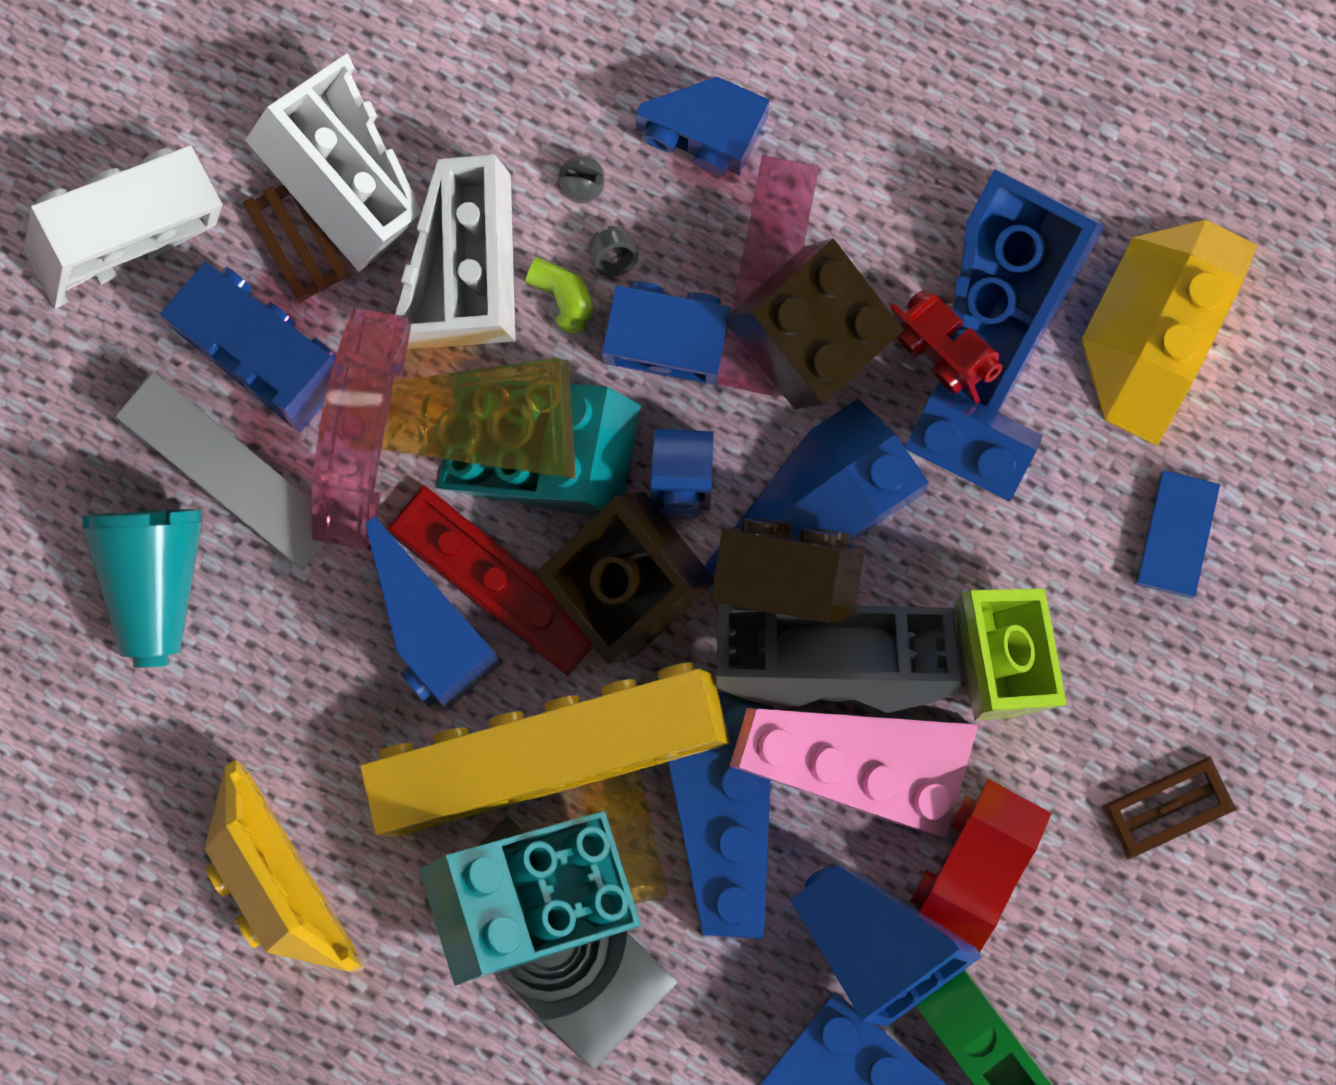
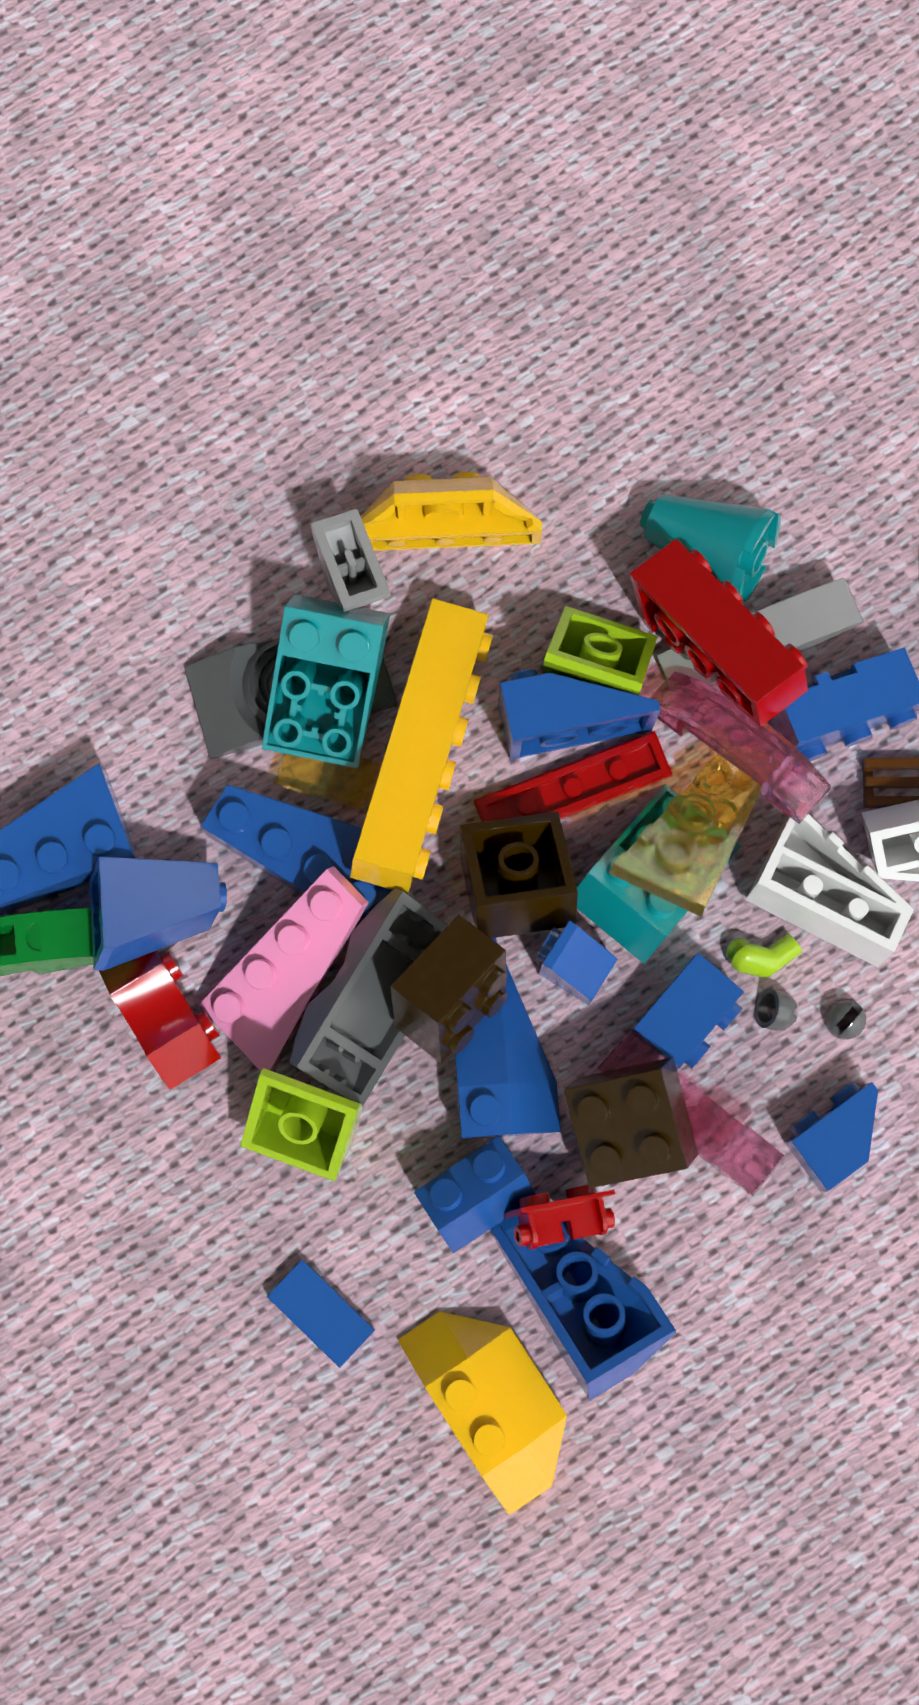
camera: 115 degrees right, 0 degrees up
reddish brown tile [1102,756,1237,860] -> none
none -> light grey slope [310,508,391,612]
none -> lime slope [542,606,658,695]
none -> red wedge [630,539,808,727]

